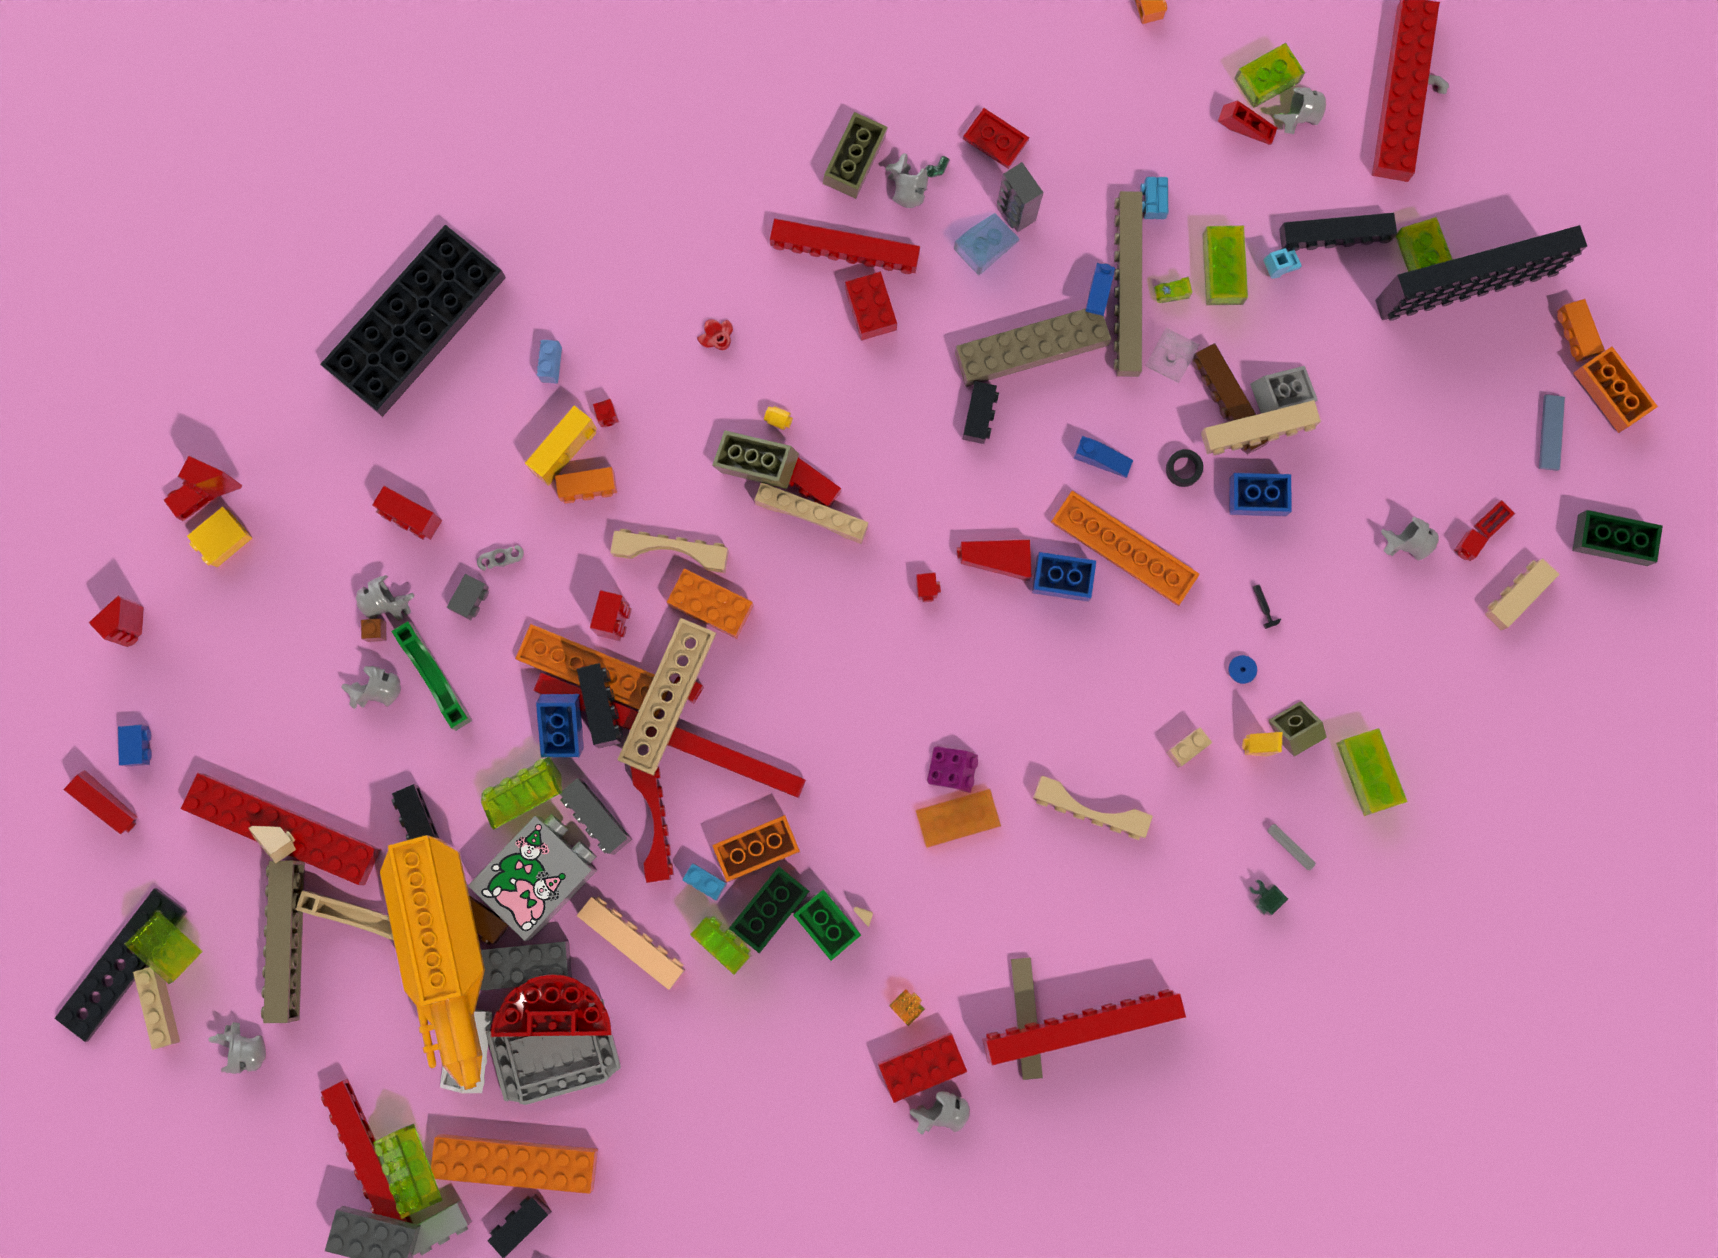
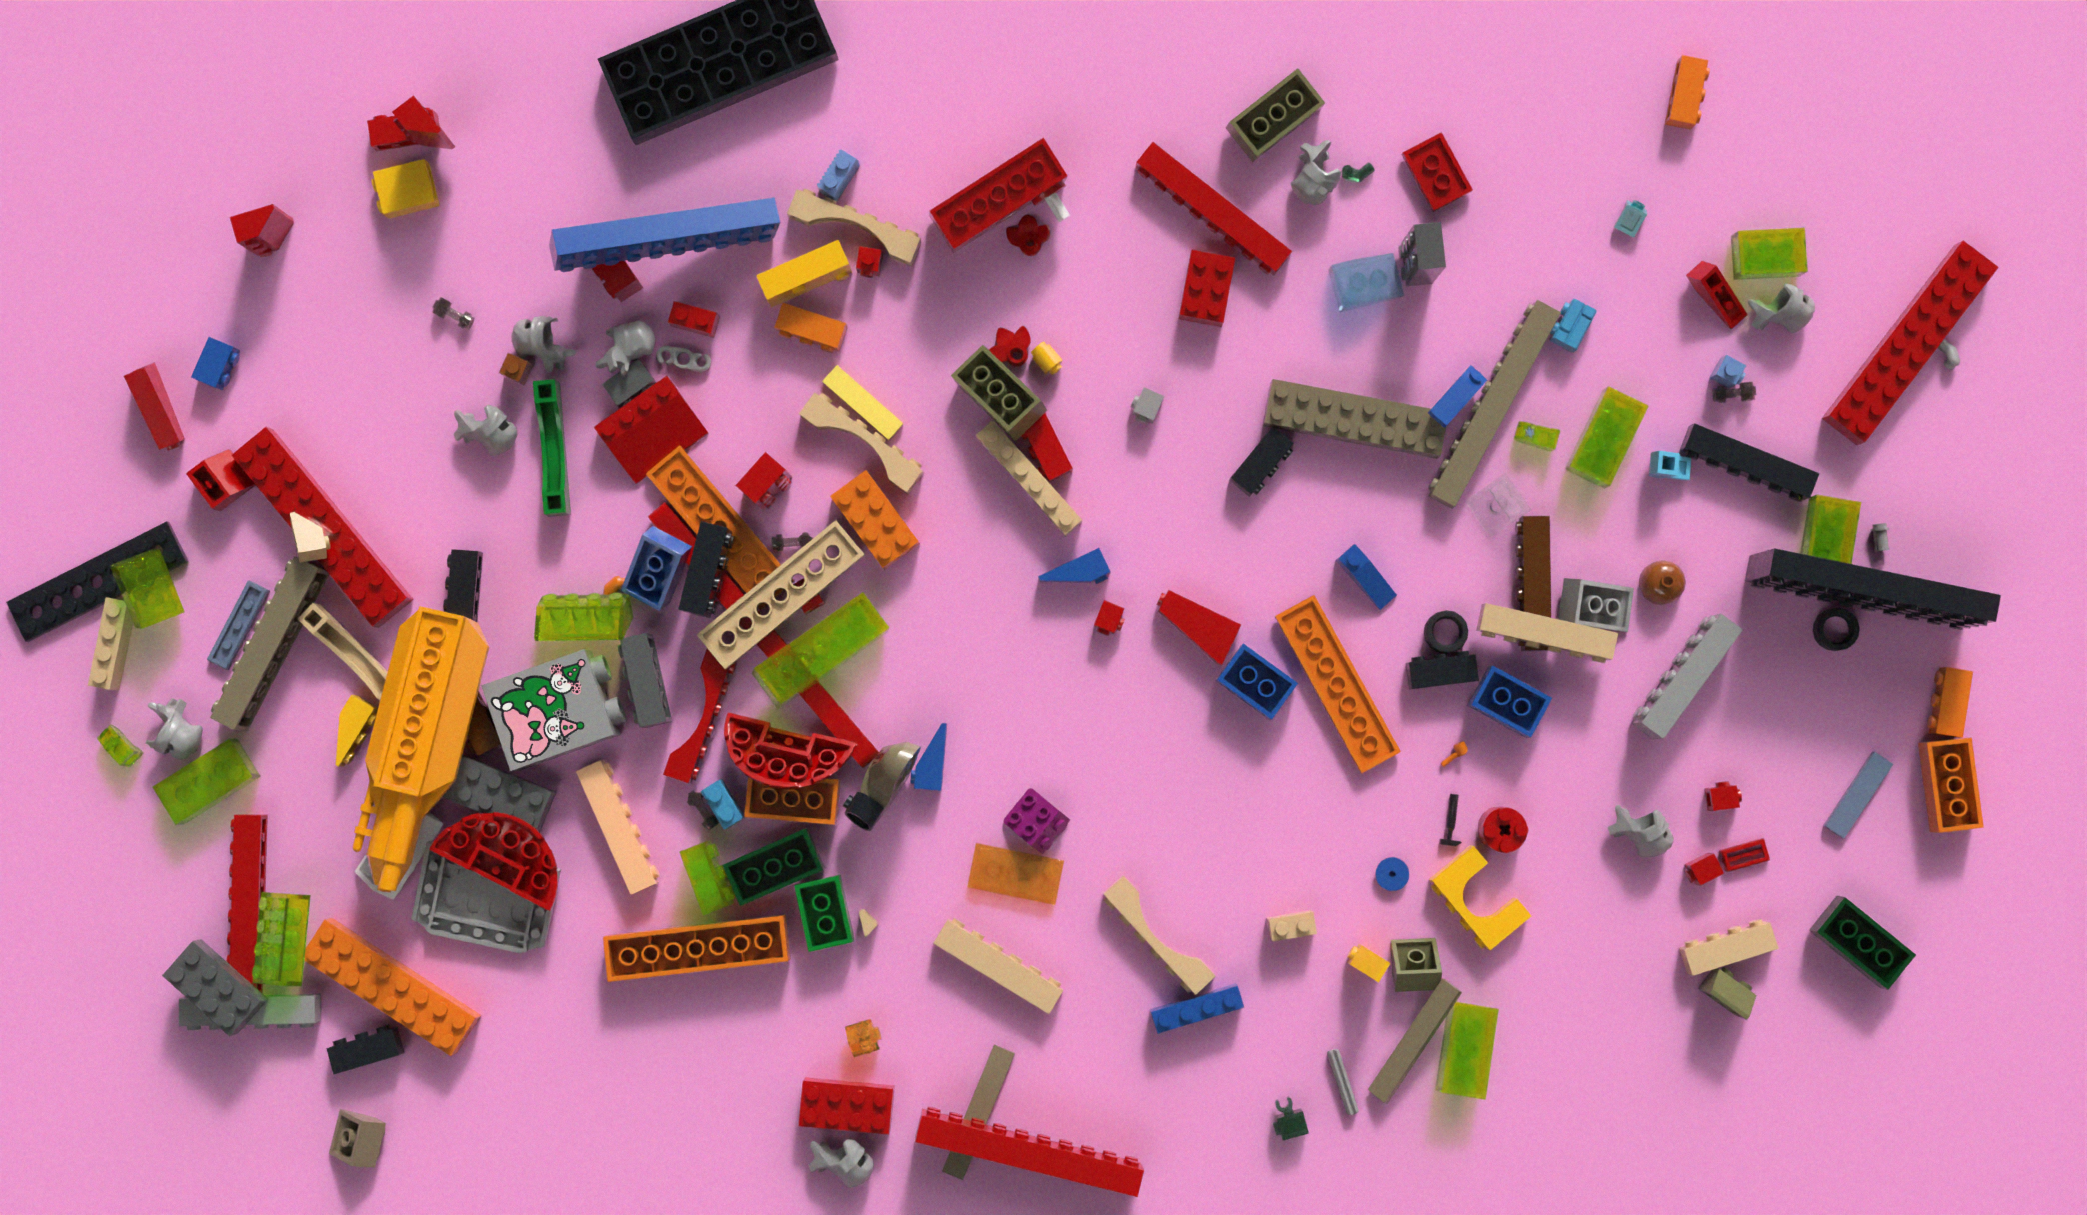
camera: 30 degrees right, 5 degrees up
none -> clear neon green leg [97,724,144,767]
none -> clear neon green brick [152,739,261,825]
none -> red slope [186,449,256,511]
none -> sand blue tile [207,580,270,670]
none -> yellow slope [336,695,378,767]
none -> clear smoke bar [432,297,475,329]
none -> brick [549,197,781,272]
none -> red slope [594,376,708,484]
none -> light grey piece [595,321,655,376]
none -> orange arm [602,576,625,606]
none -> orange brick [603,914,791,982]
none -> red brick [668,301,720,338]
none -> clear smoke bar [687,790,719,830]
none -> red brick [724,712,856,789]
none -> clear neon green brick [751,592,890,709]
none -> clear smoke bar [772,532,813,552]
none -> tan arch [787,189,922,267]
none -> light yellow tile [822,365,903,440]
none -> dark tan piece [843,742,921,831]
none -> blue slope [910,723,947,791]
none -> red piece [929,137,1070,253]
none -> tan brick [933,918,1063,1014]
none -> red plate [989,326,1031,367]
none -> blue slope [1038,548,1111,584]
none -> light grey brick [1131,387,1164,424]
none -> blue arch [1150,983,1244,1034]
none -> dark tan tile [1368,978,1462,1104]
none -> black brick [1406,651,1479,690]
none -> yellow arch [1429,845,1531,950]
none -> orange hand [1441,741,1468,767]
none -> red brick [1478,806,1529,853]
none -> teal bracket [1614,200,1647,238]
none -> light grey brick [1631,614,1743,739]
none -> dark orange cylinder [1639,560,1686,605]
none -> olive slope [1699,967,1757,1020]
none -> red brick [1704,781,1742,811]
none -> medium blue brick [1710,355,1746,389]
none -> clear smoke bar [1712,382,1757,403]
none -> black tyre [1813,608,1860,651]
none -> light grey pin [1871,523,1889,551]

